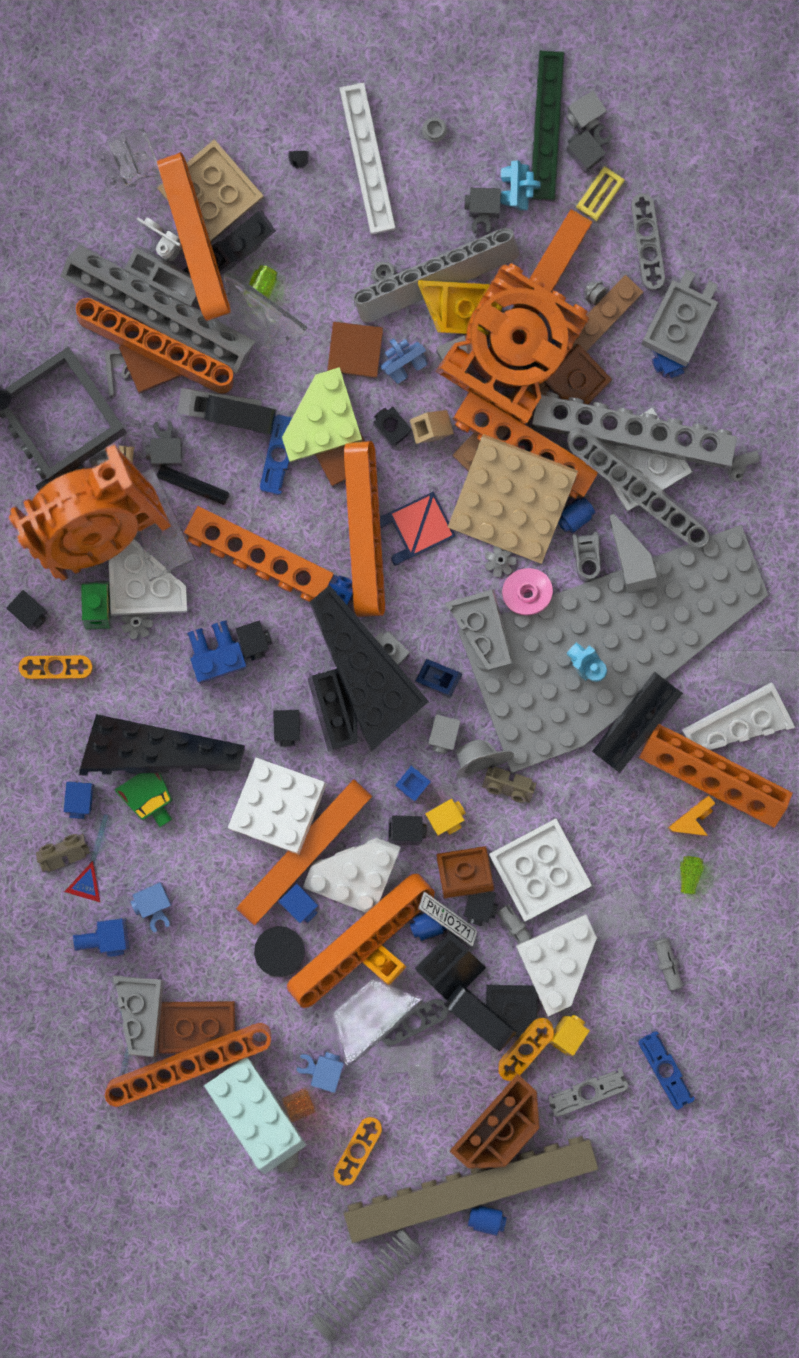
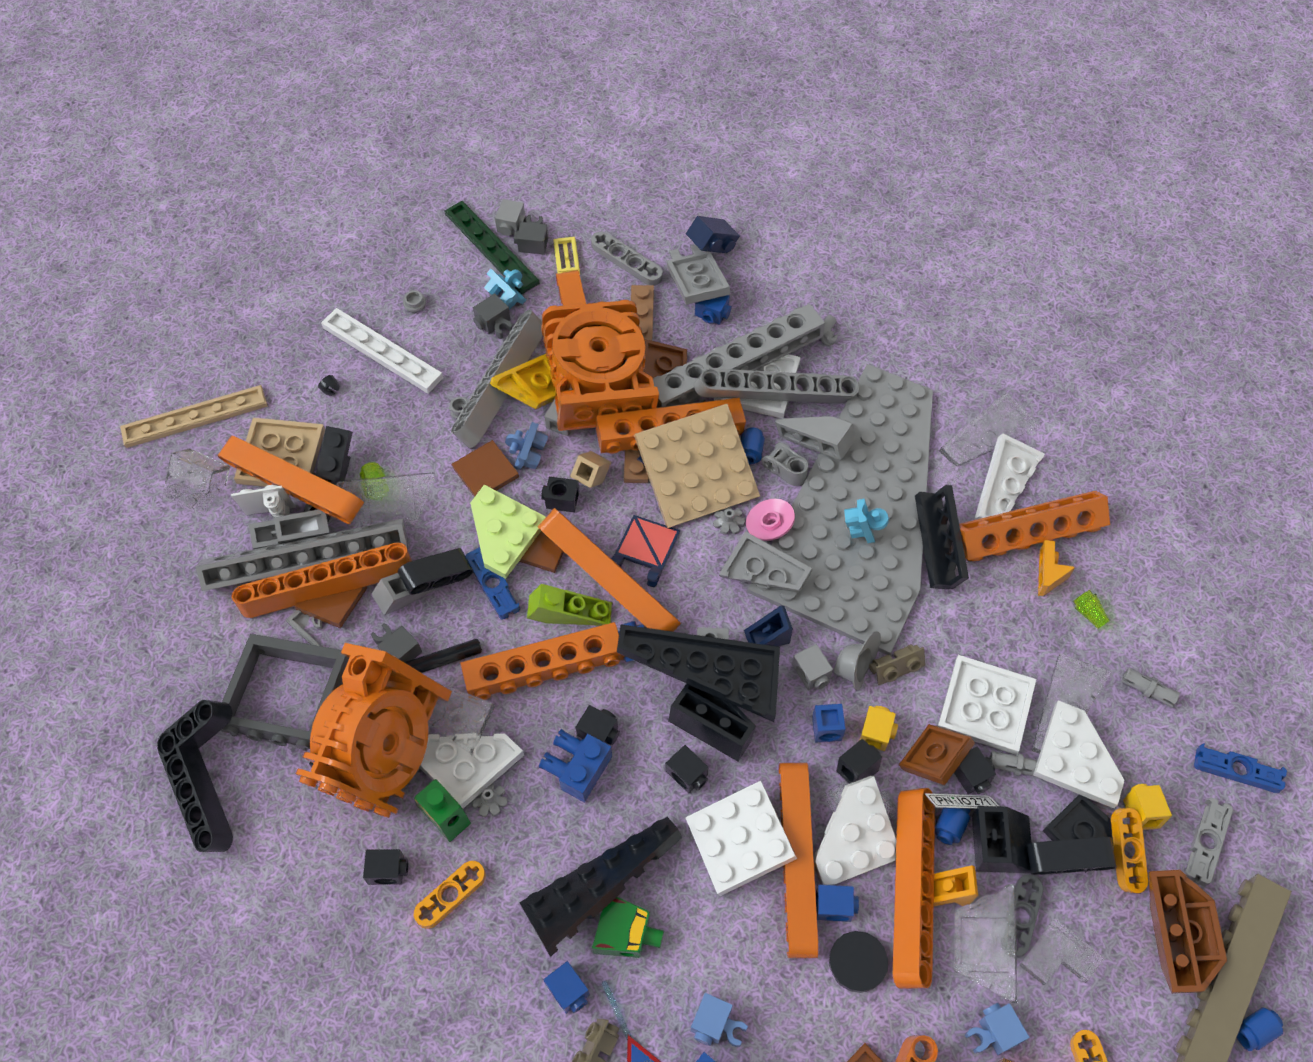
camera: 35 degrees left, 25 degrees down
none -> tan tile [120,385,268,448]
none -> lime slope [527,584,612,626]
none -> dark blue piece [686,216,740,254]

